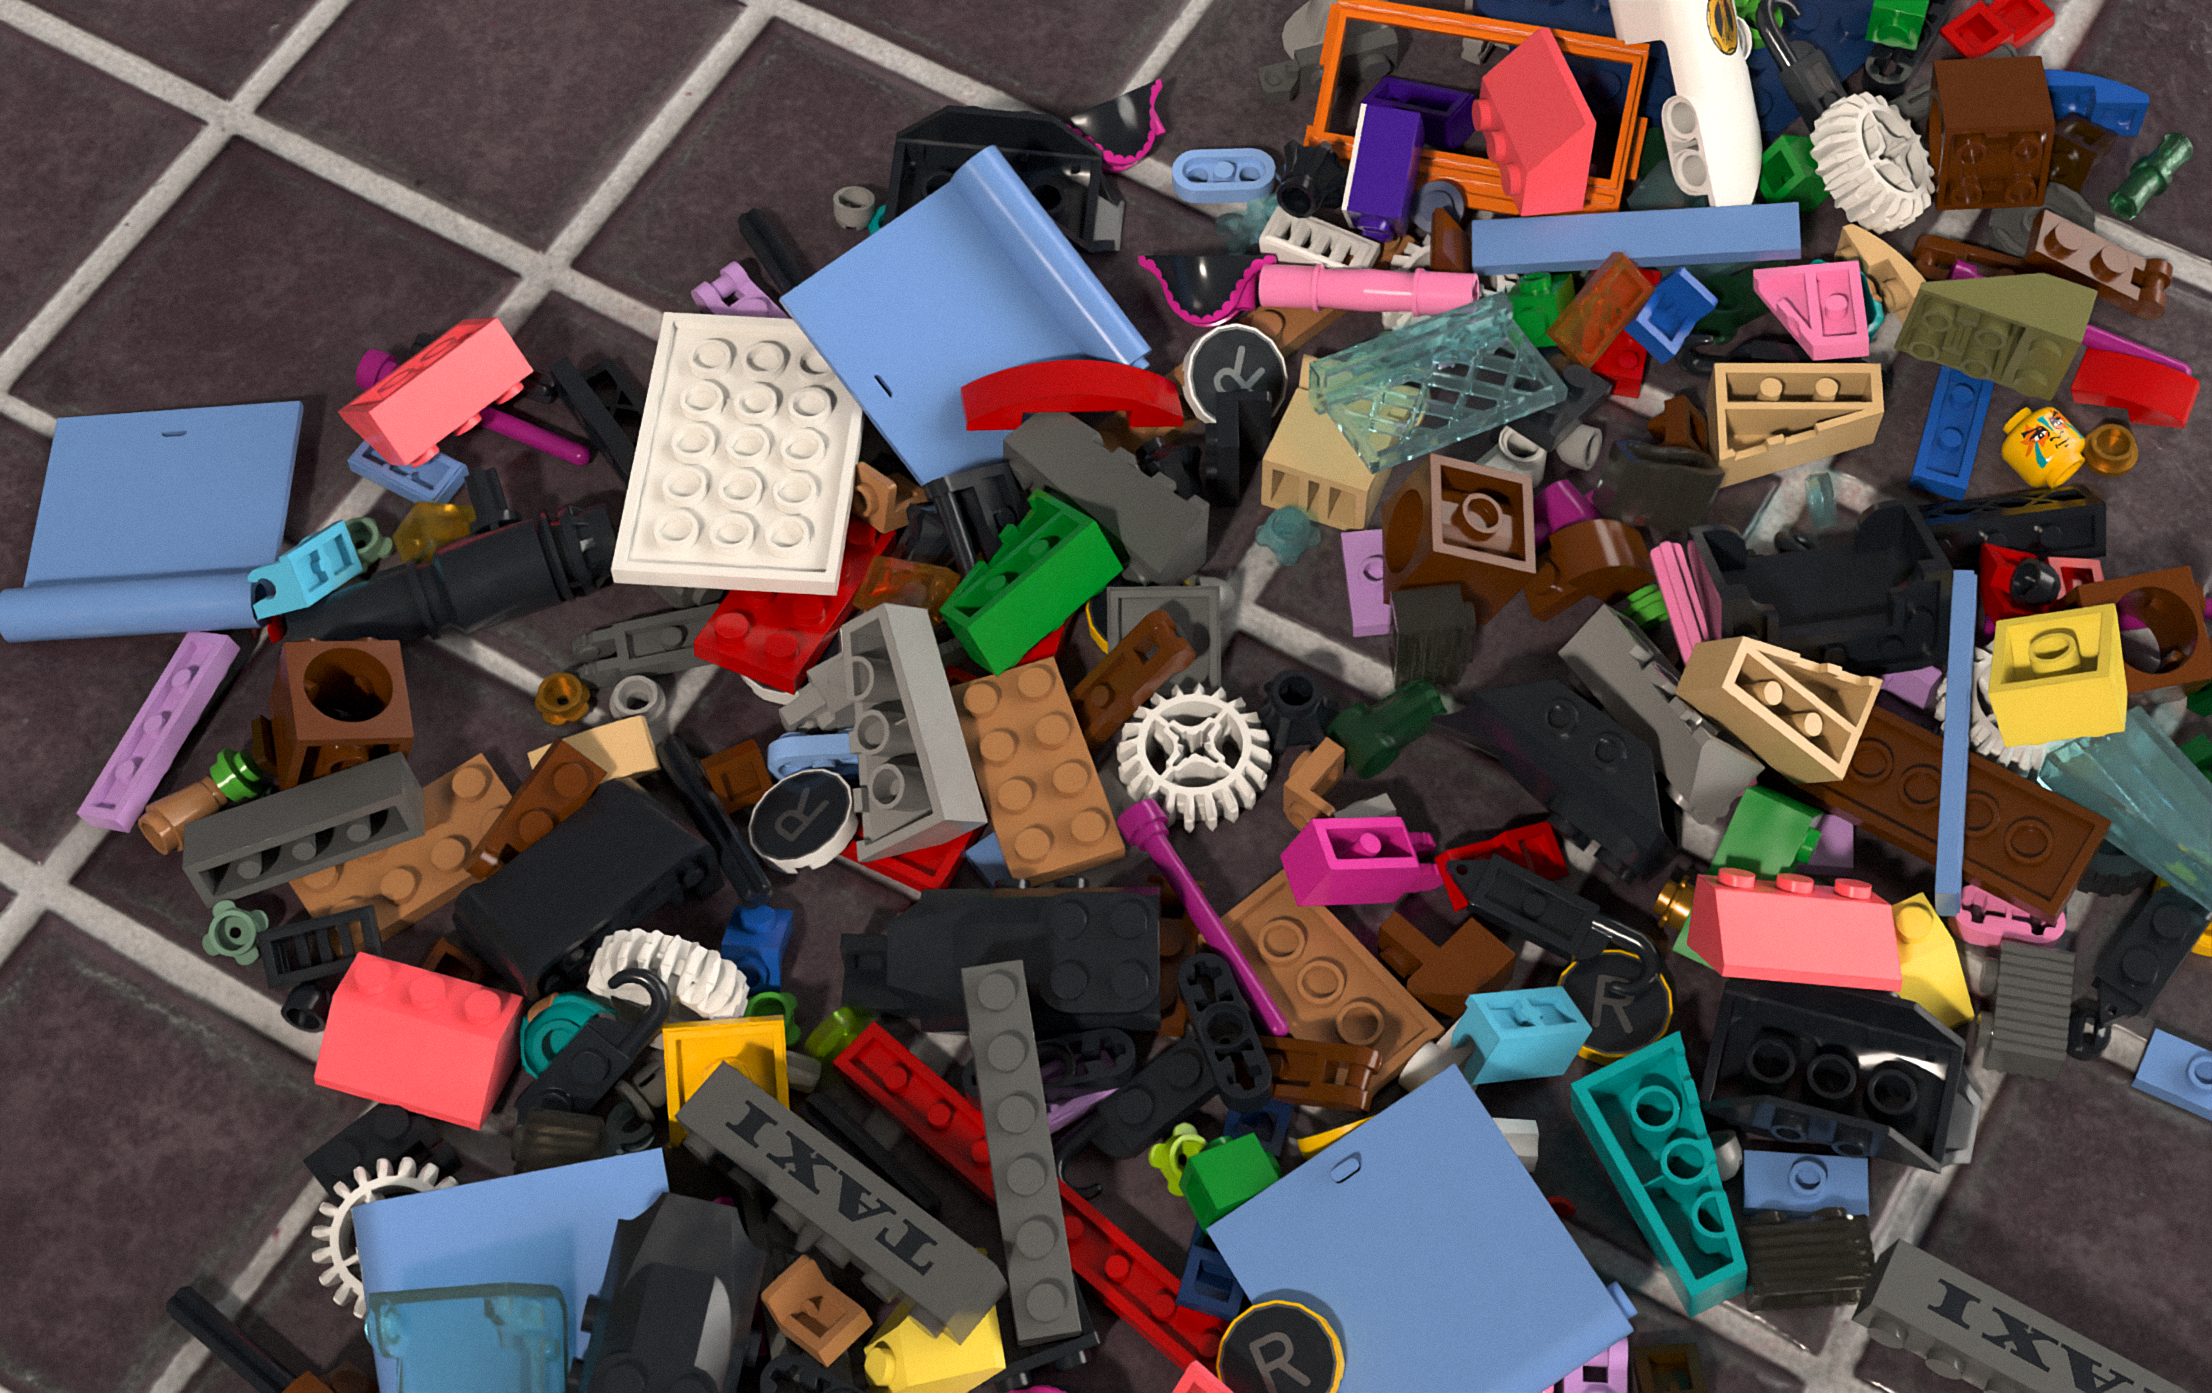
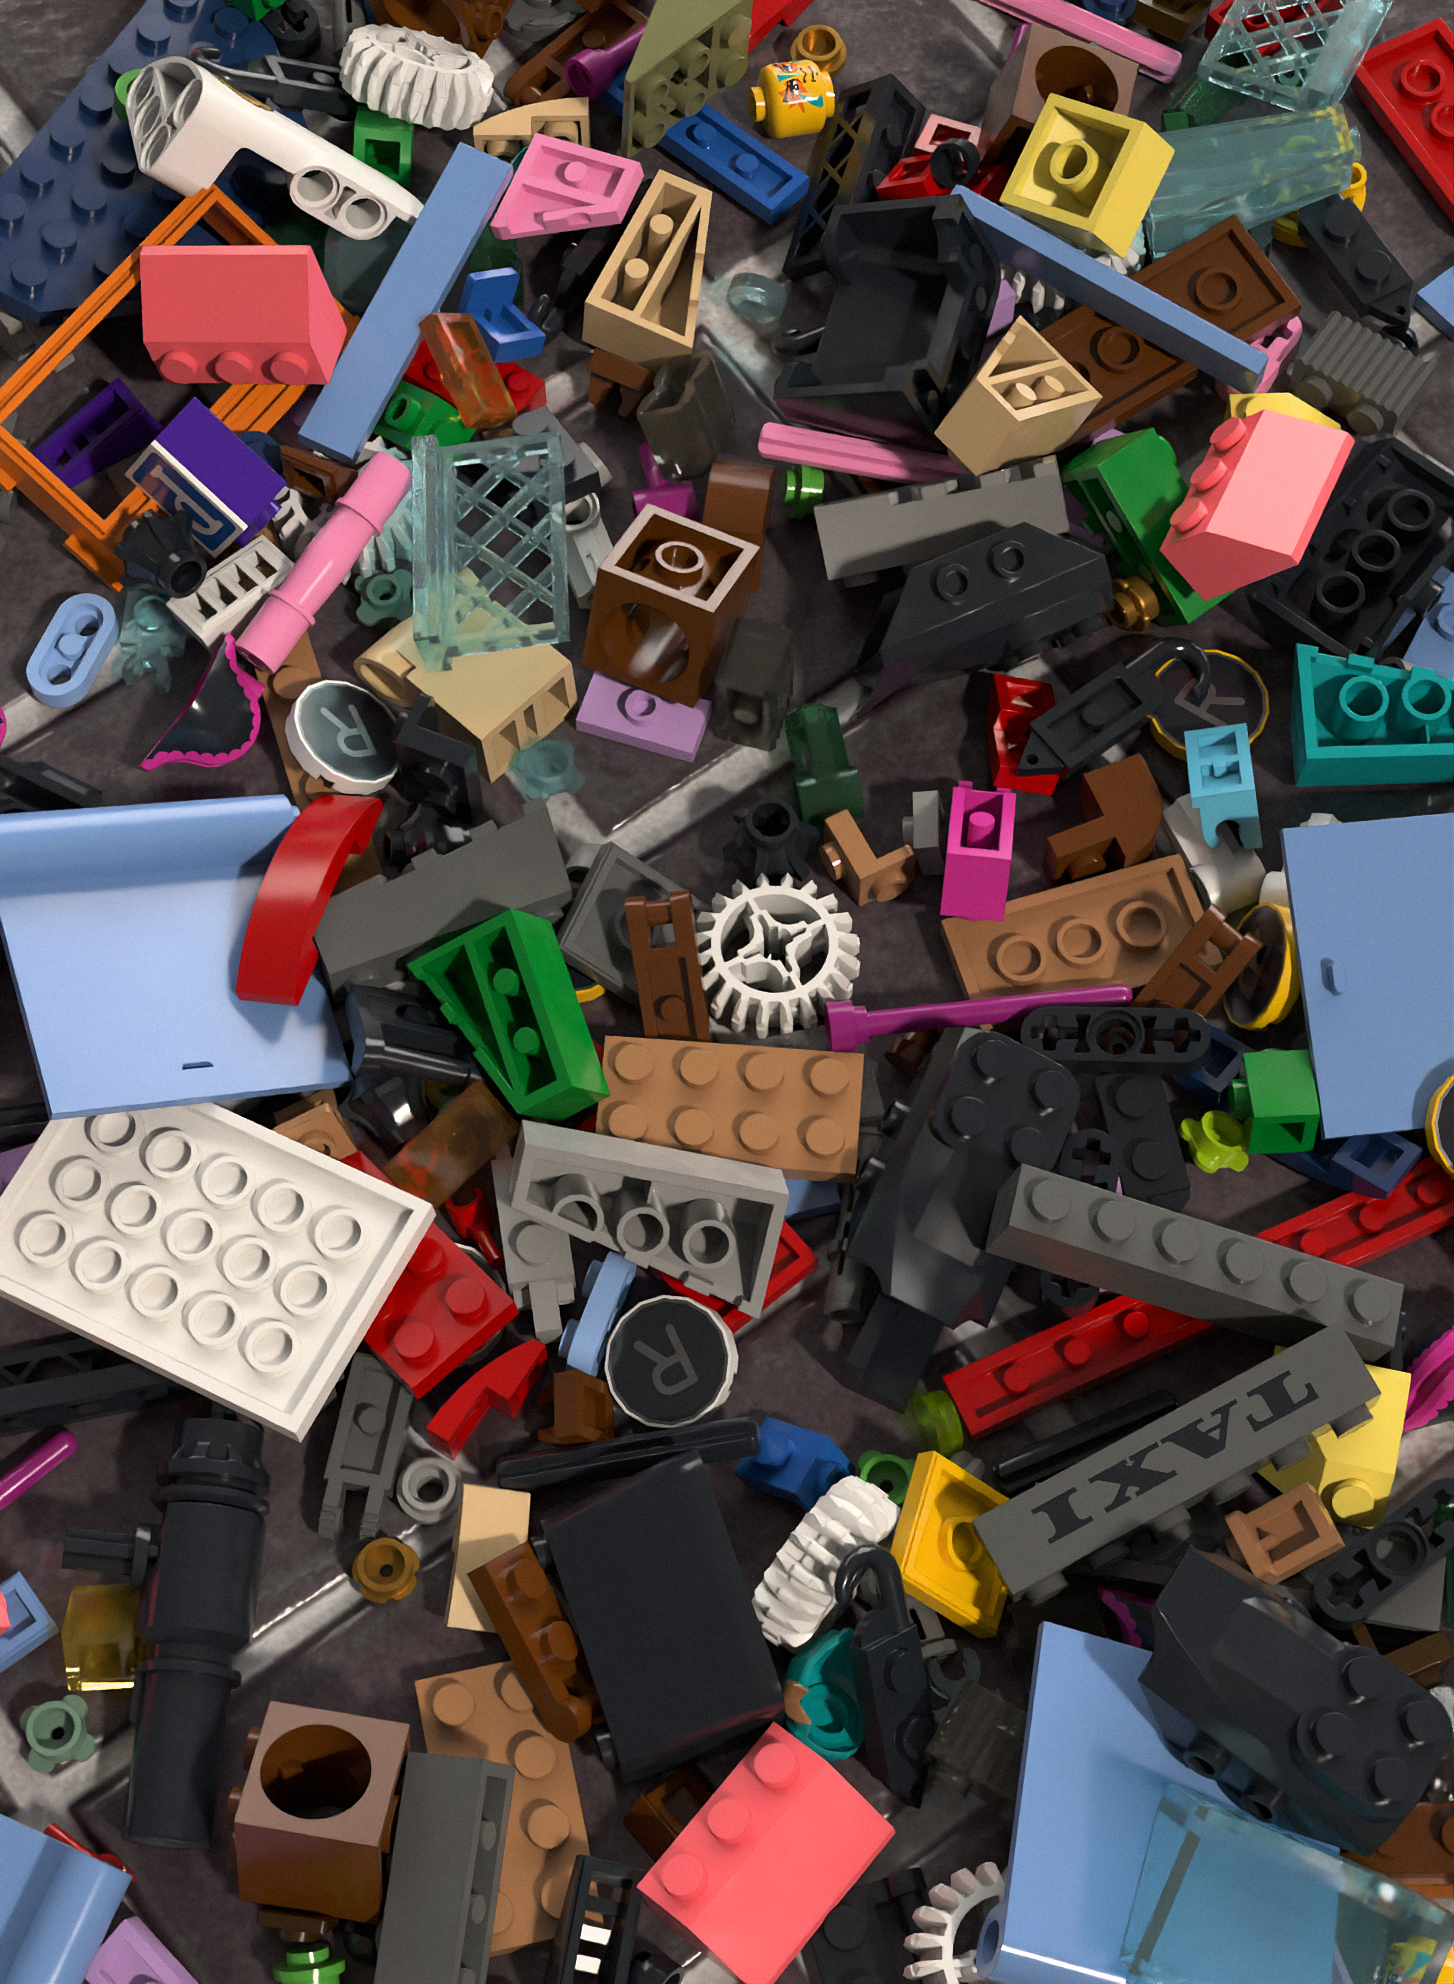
camera: 70 degrees left, 5 degrees up
medium azure hinge [247,520,363,620] -> none
none -> red slope [426,1339,549,1461]

